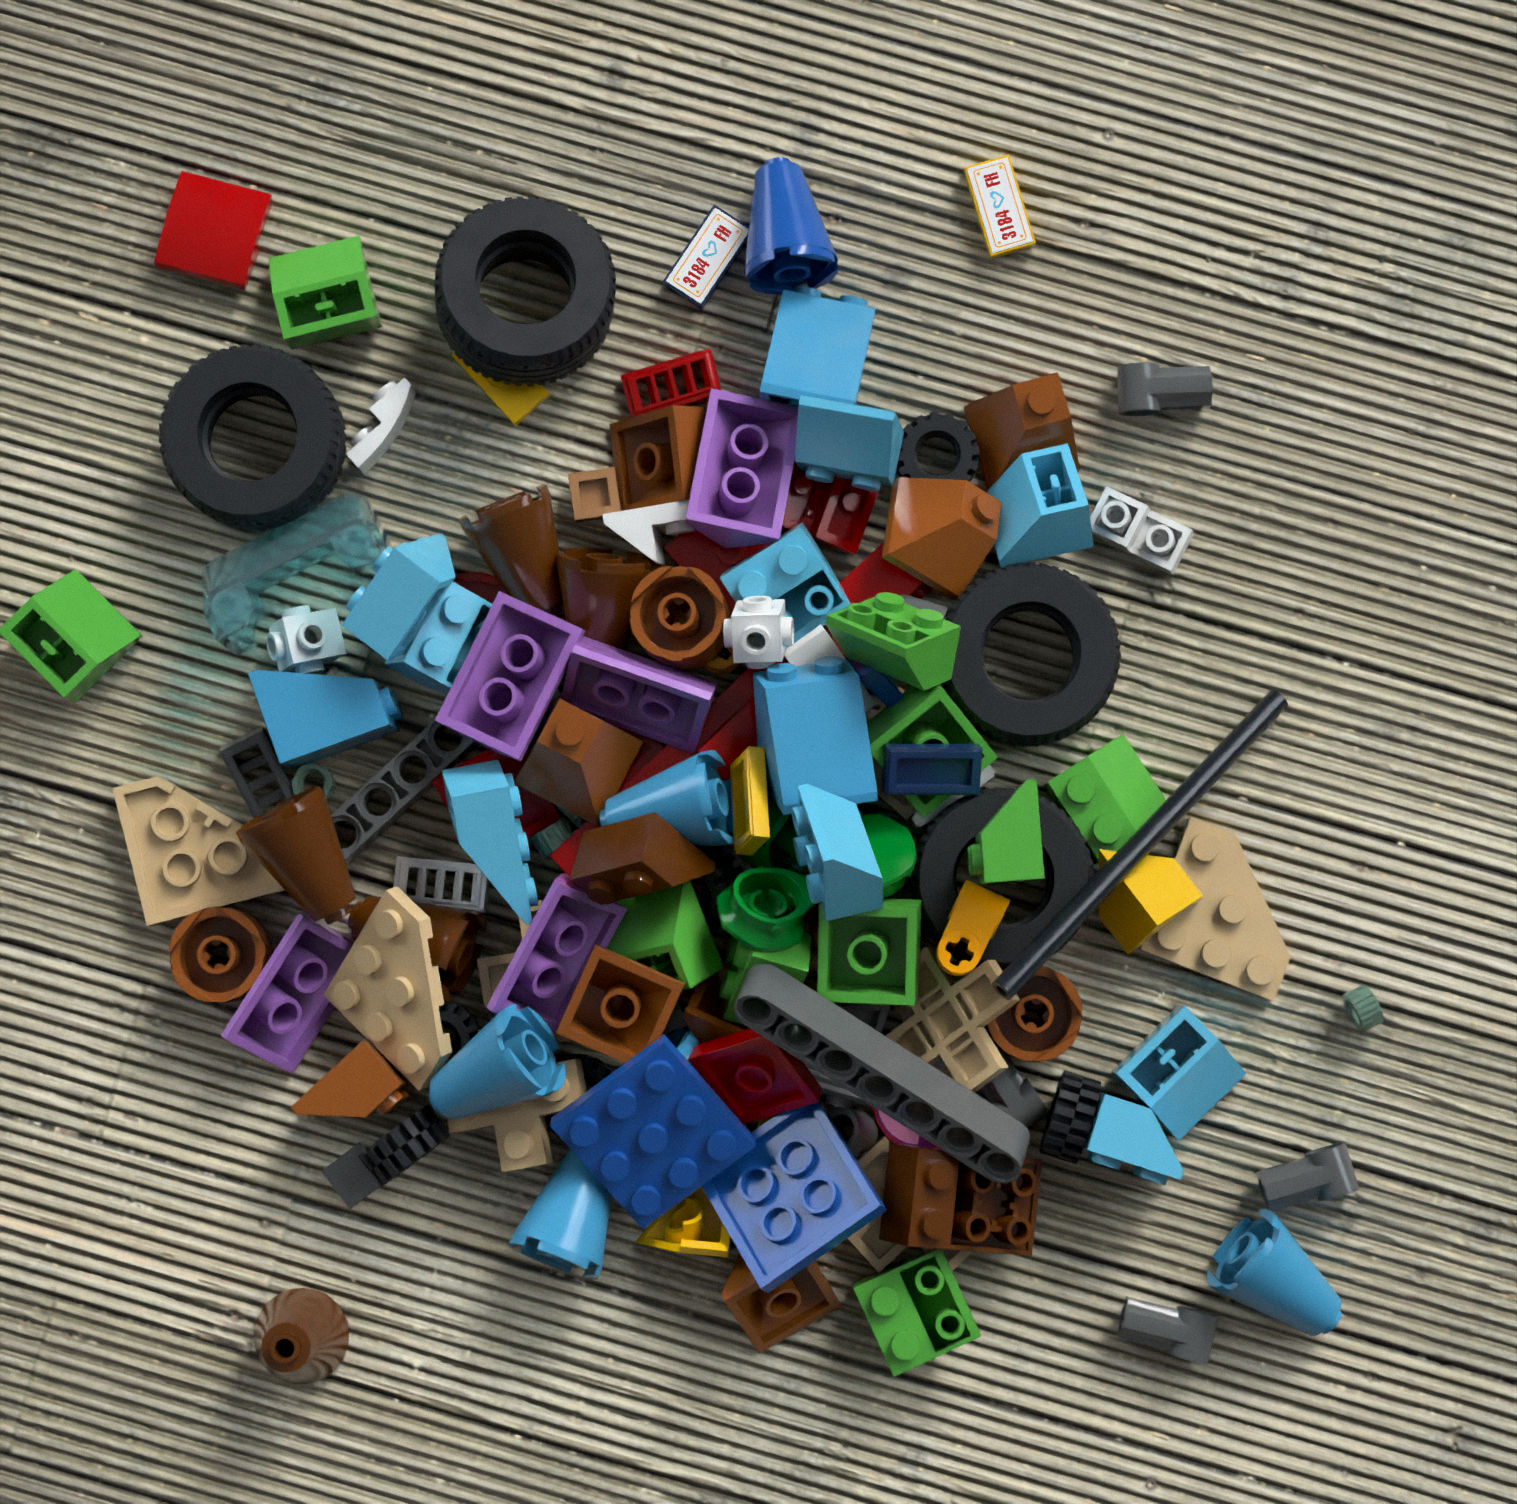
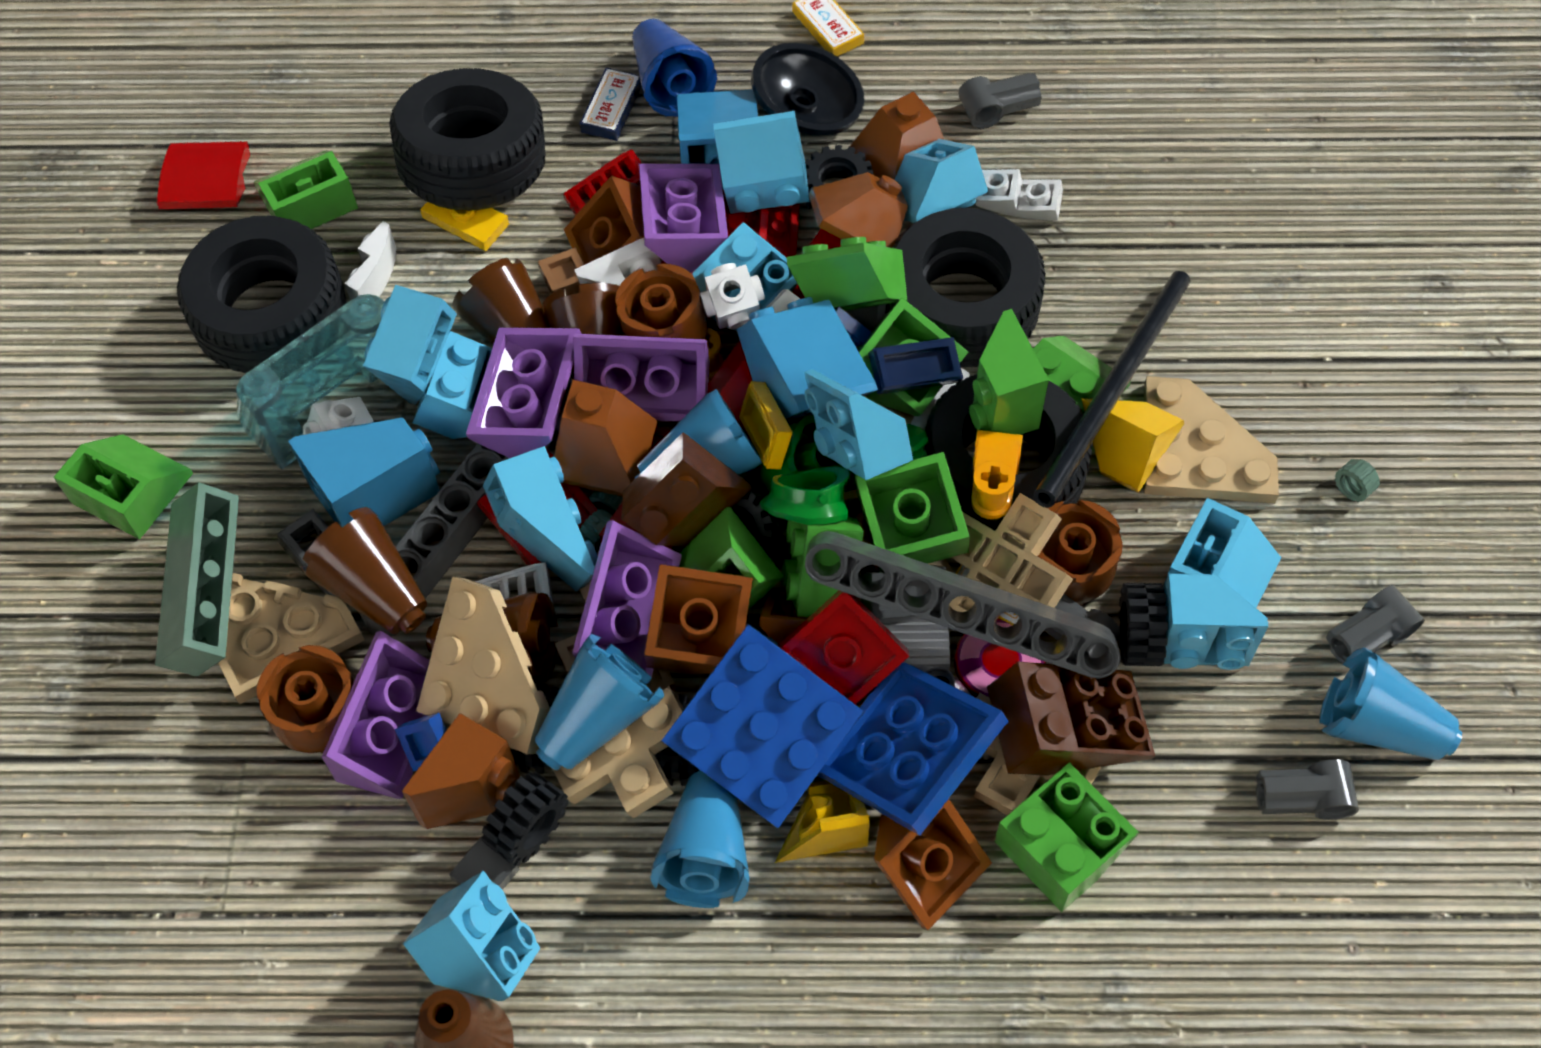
camera: 20 degrees left, 25 degrees down
none -> sand green brick [155,482,239,677]
none -> blue plate [394,713,447,772]
none -> medium azure slope [403,870,540,1002]
none -> black dish [751,43,865,136]

